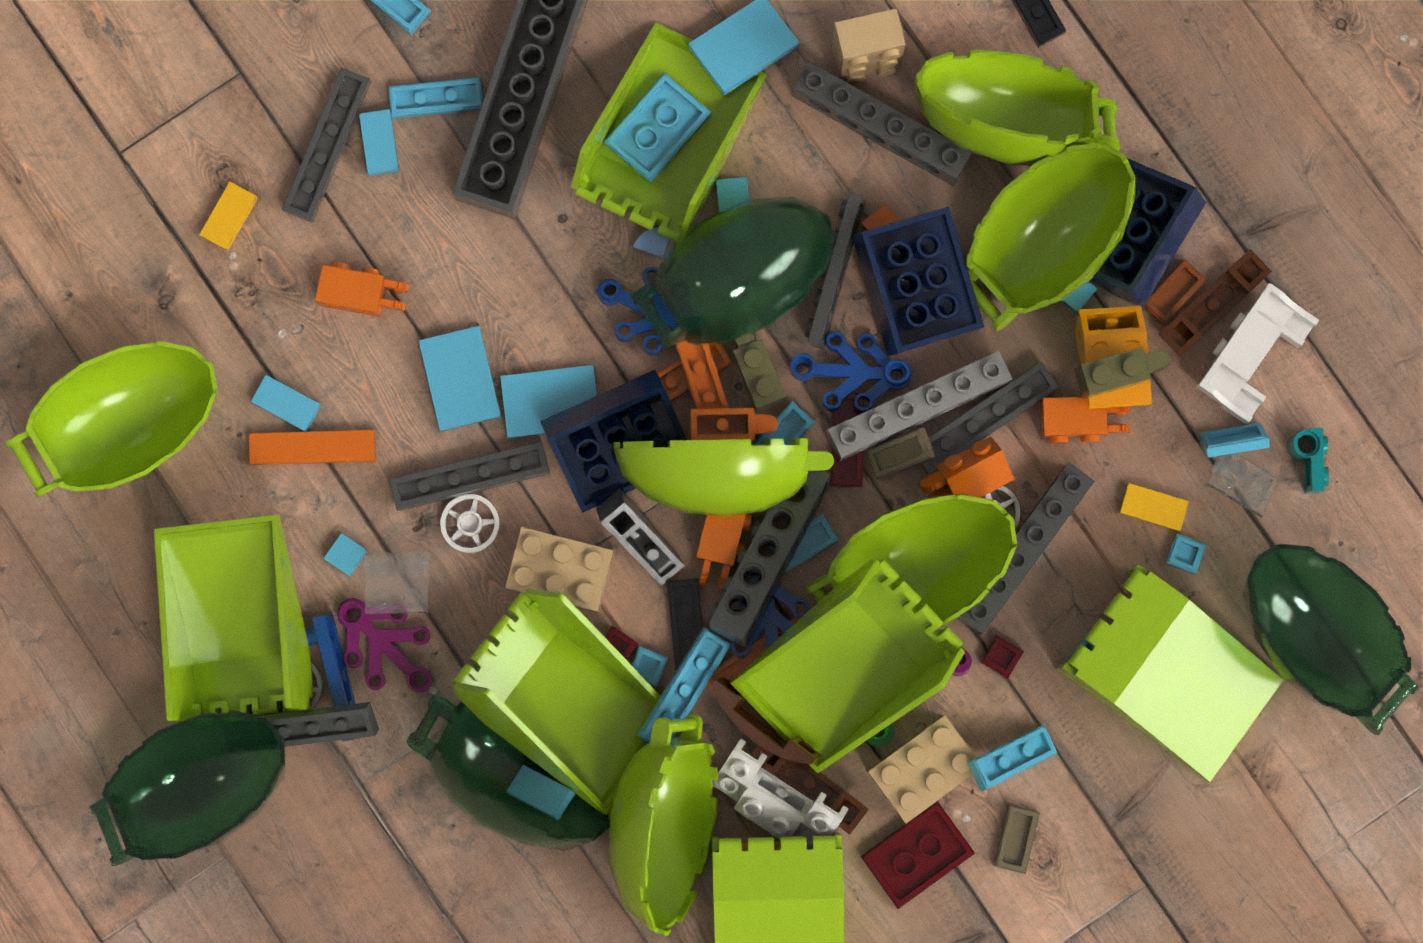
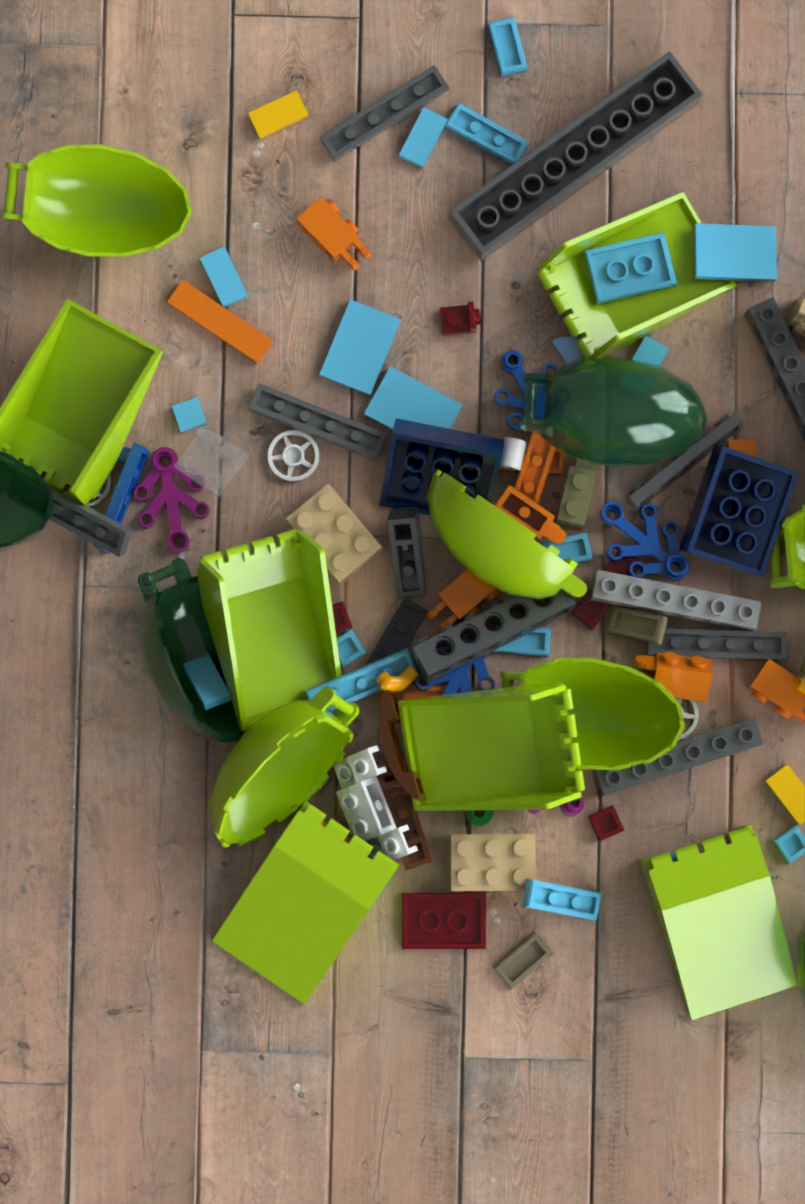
camera: 25 degrees right, 0 degrees up
none -> light orange arm [377,666,419,692]
none -> dark red bracket [440,301,481,336]
none -> white piece [500,437,527,471]

